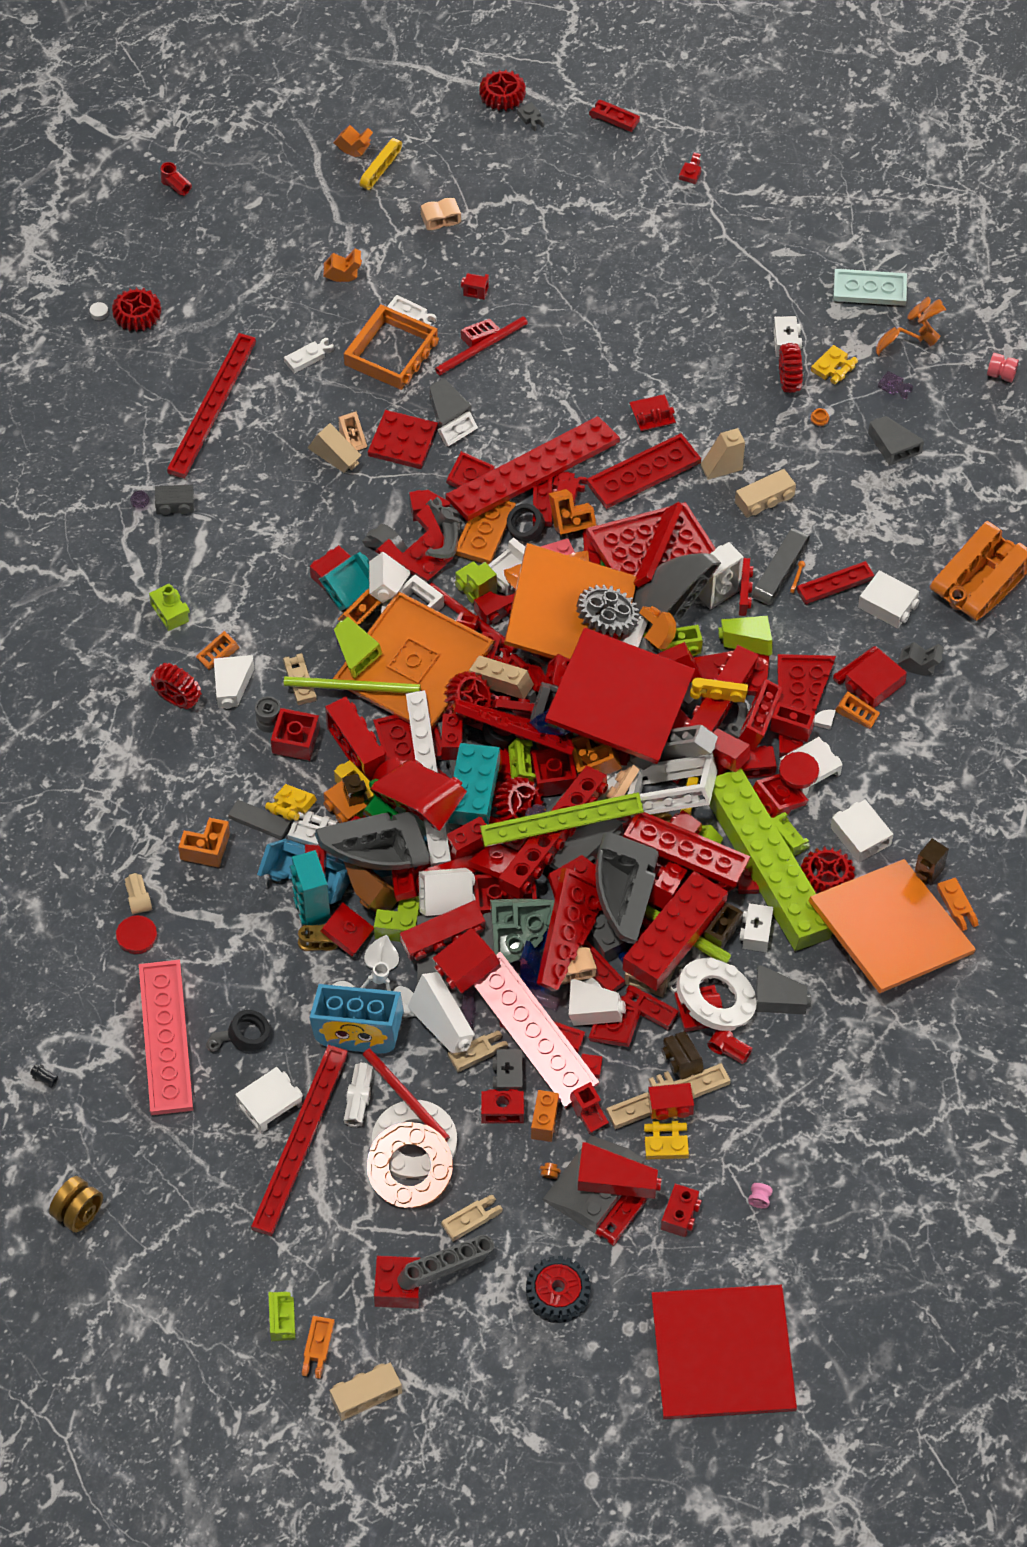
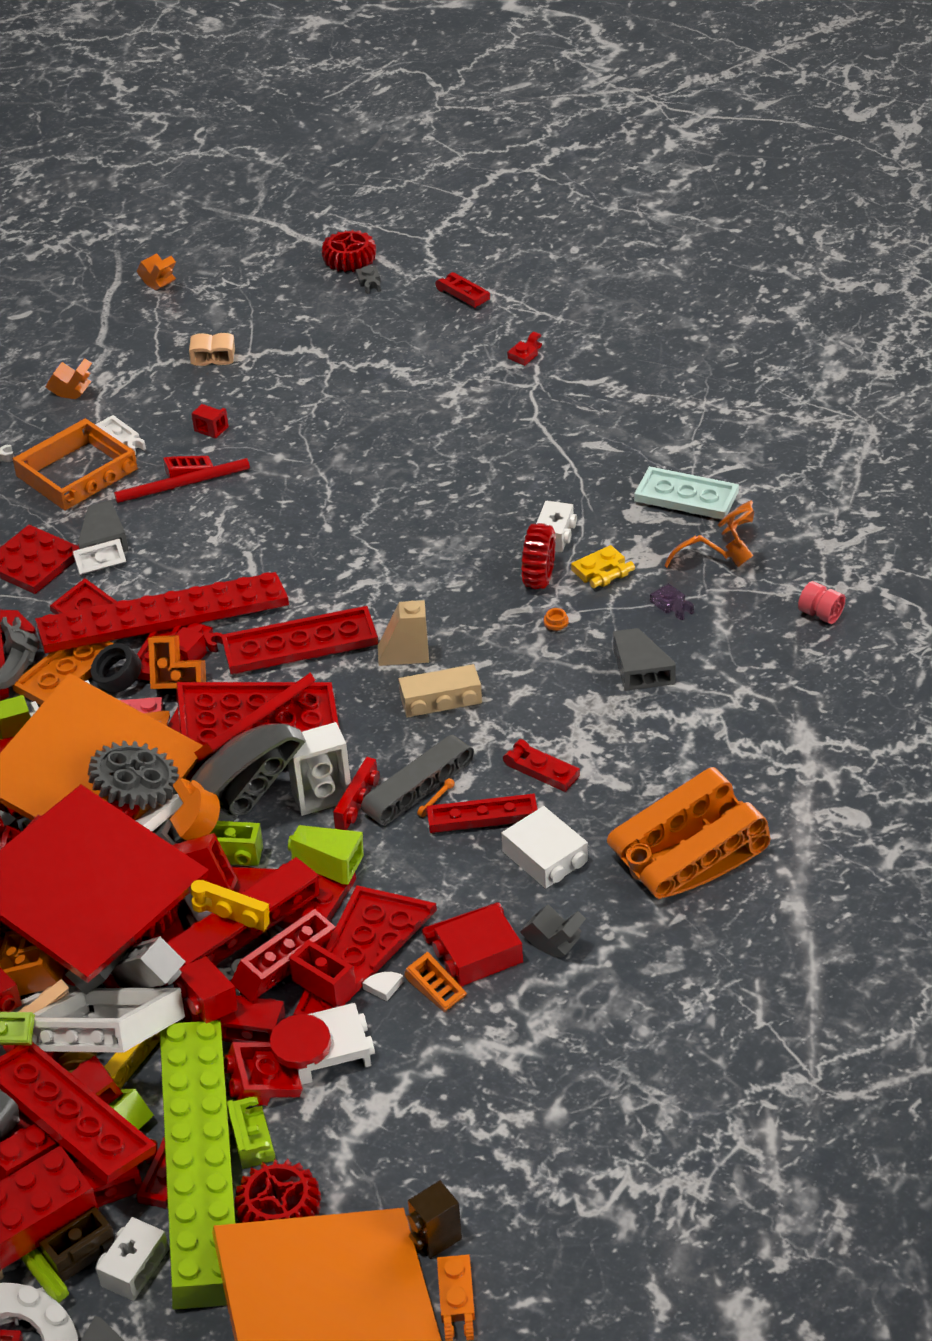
camera: 20 degrees right, 15 degrees down
yellow beam [359,138,402,190] -> none
red hinge [629,394,676,431] -> none
white brick [831,800,893,863] -> none
none -> red plate [503,739,580,792]

